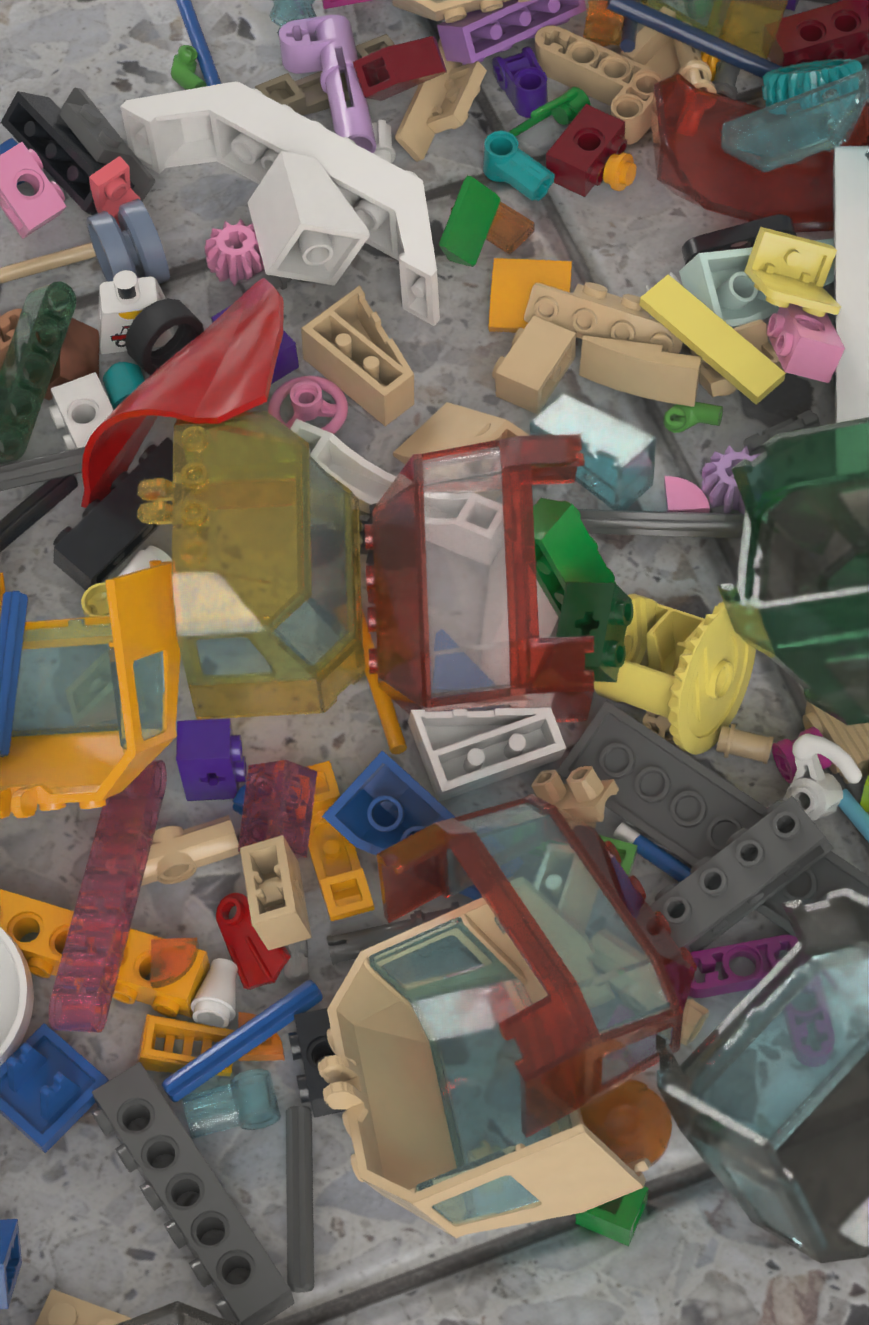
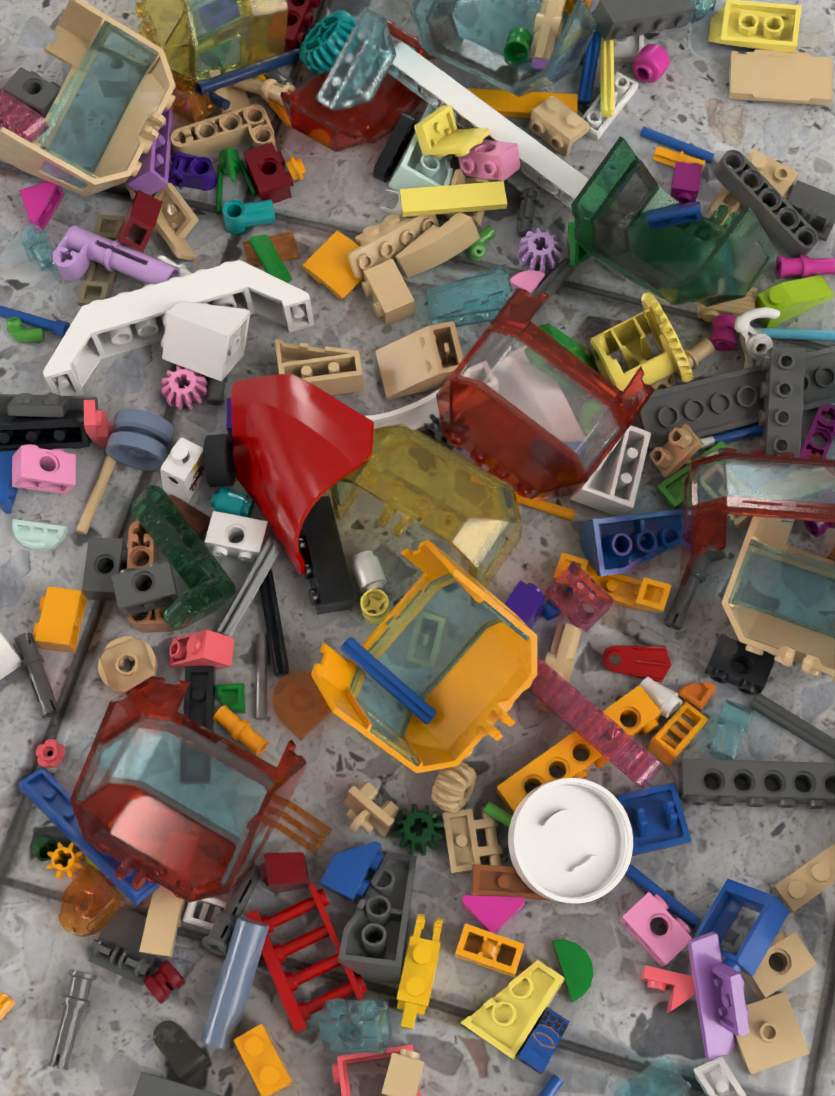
camera: 55 degrees left, 10 degrees up
clear orange tile [150,937,199,989] -> none
blue axle [162,980,323,1102] -> none
tan brick [240,835,312,951] -> none
dark green brick [551,582,633,682] -> none

